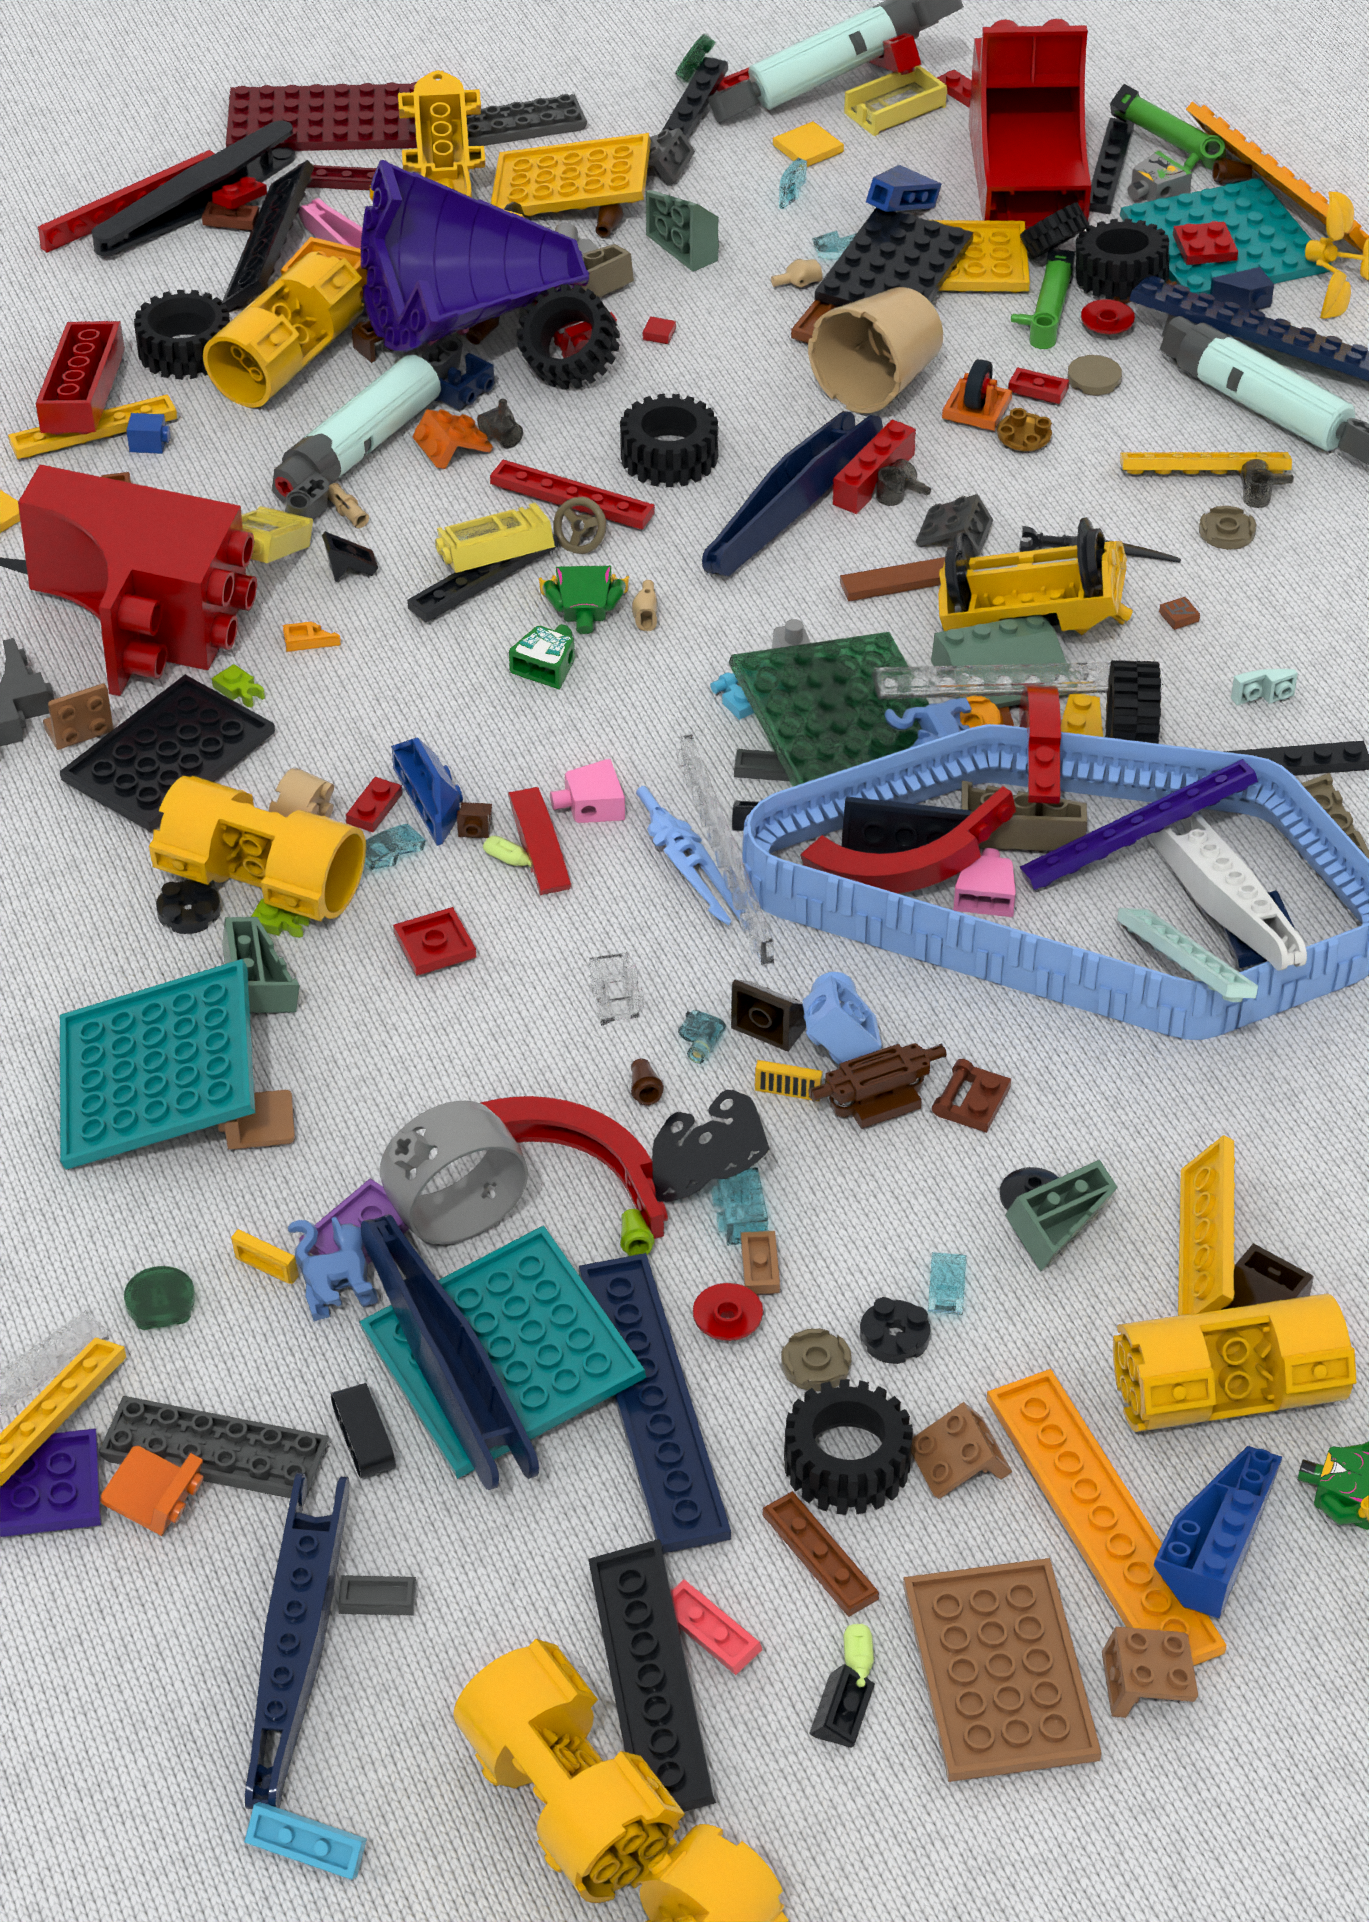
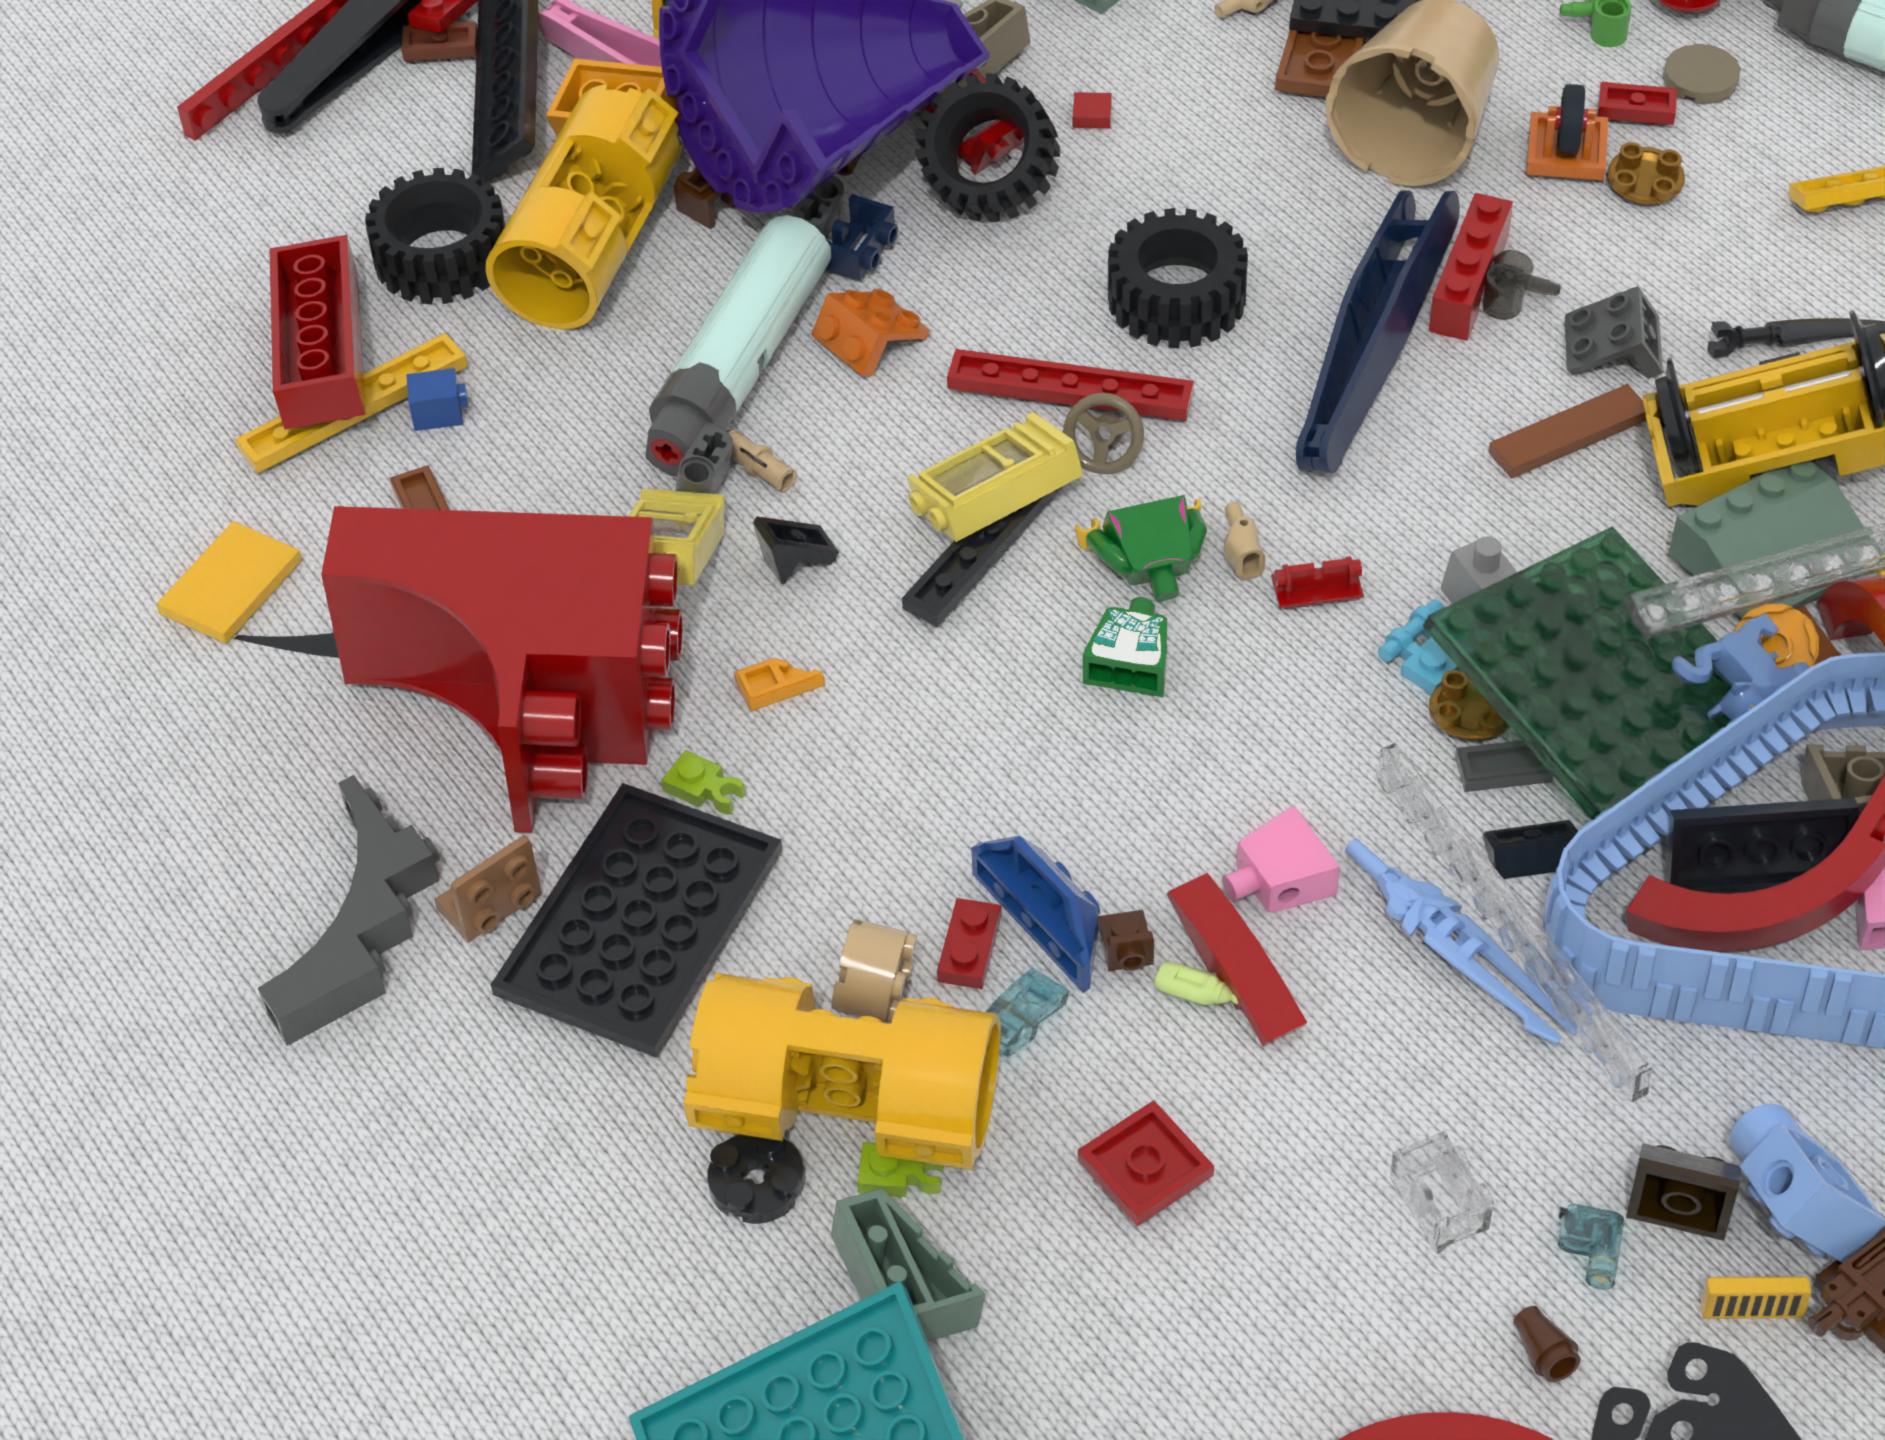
camera: 10 degrees left, 5 degrees up
clear smoke piece [477,399,523,449] -> none
none -> red hinge [1271,556,1364,608]
none -> pearl gold dish [1429,670,1517,740]

